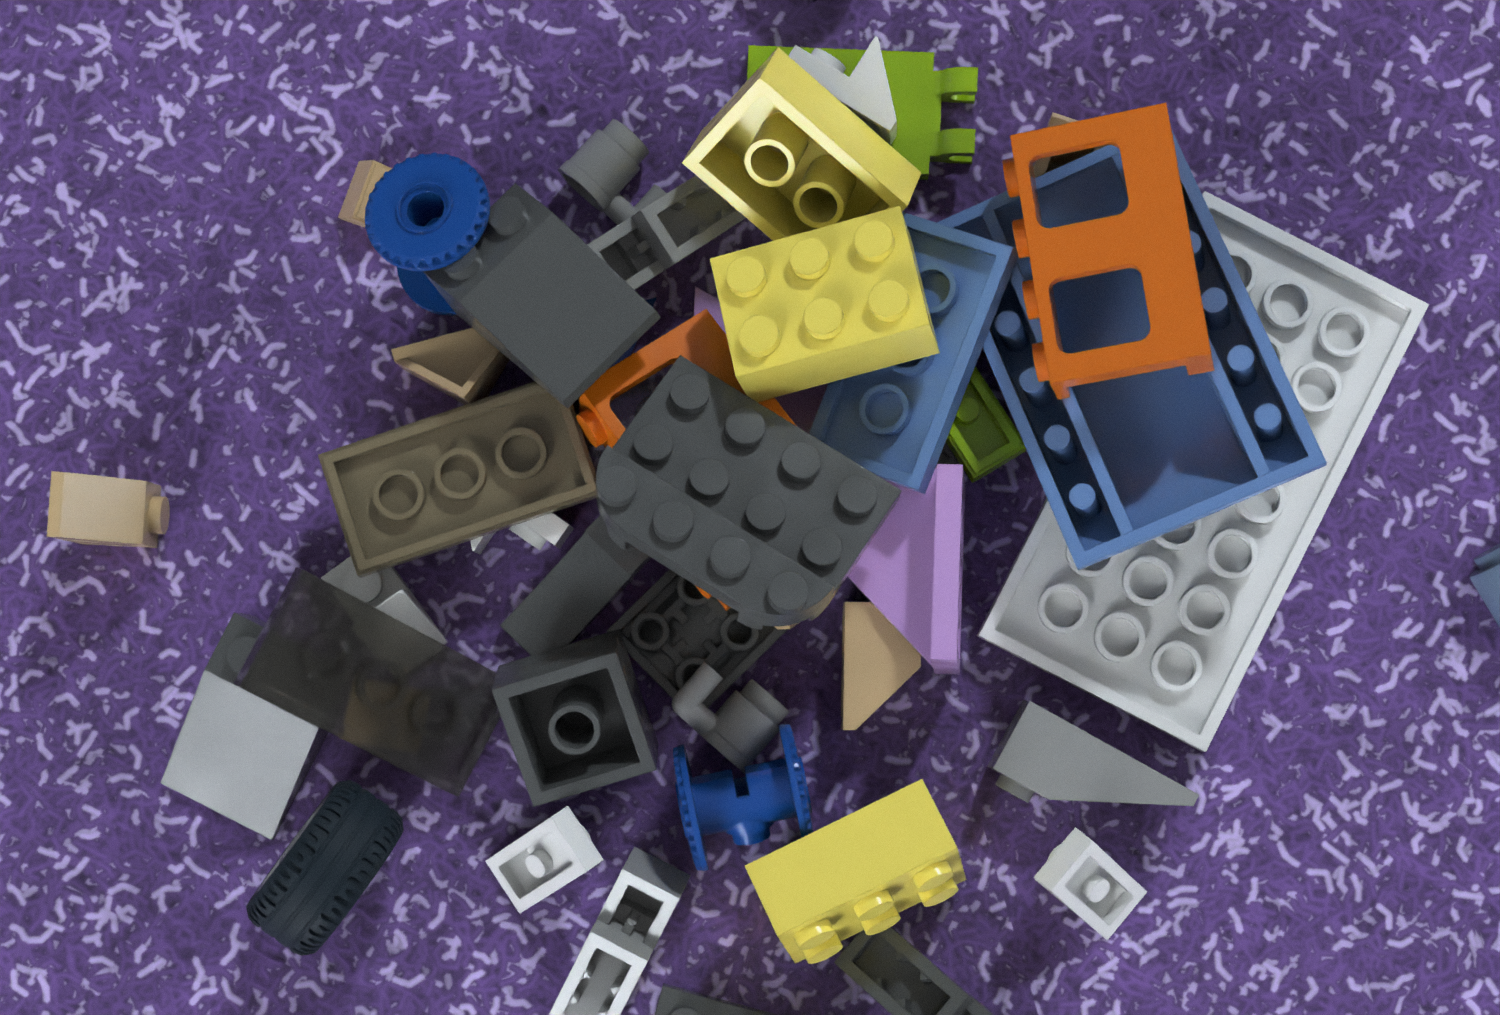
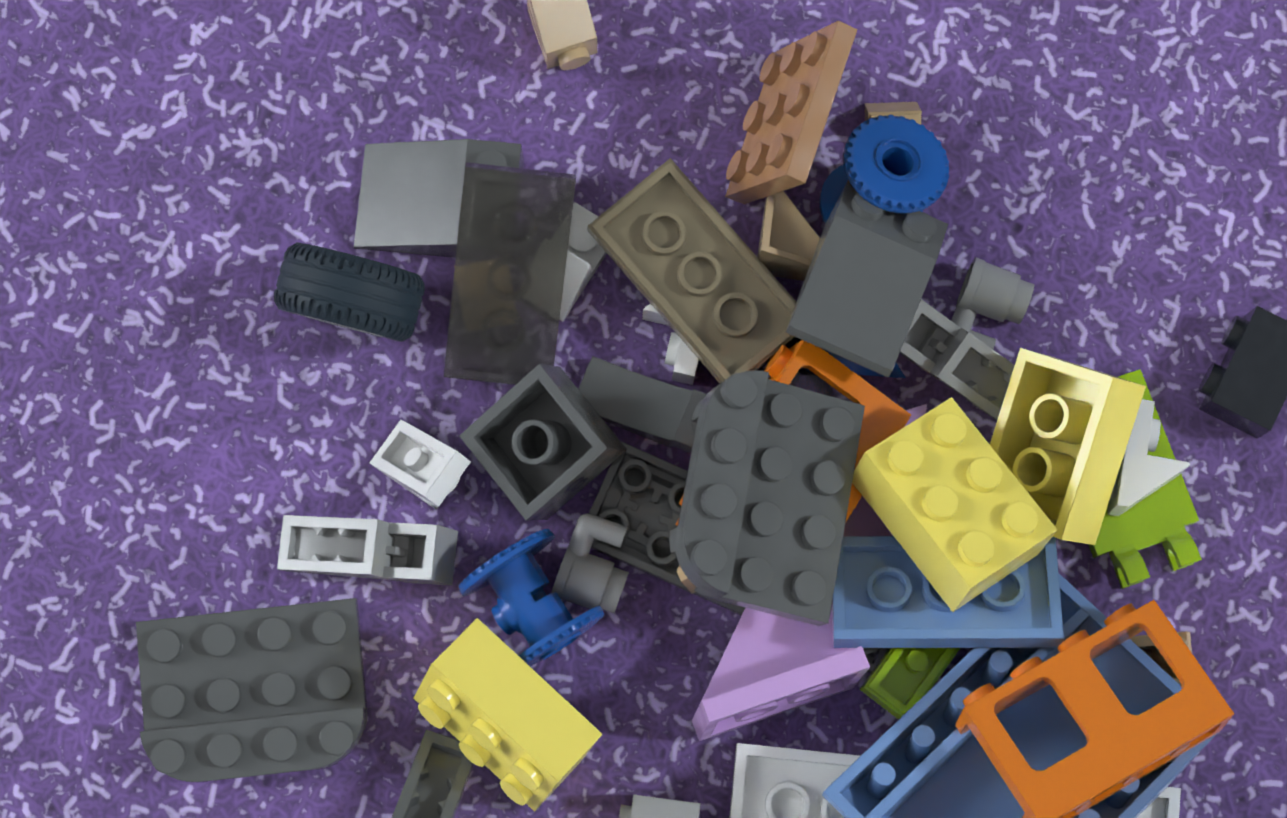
camera: 65 degrees right, 5 degrees down
tan slope [841,602,921,730] -> none
none -> medium nougat plate [725,21,858,204]

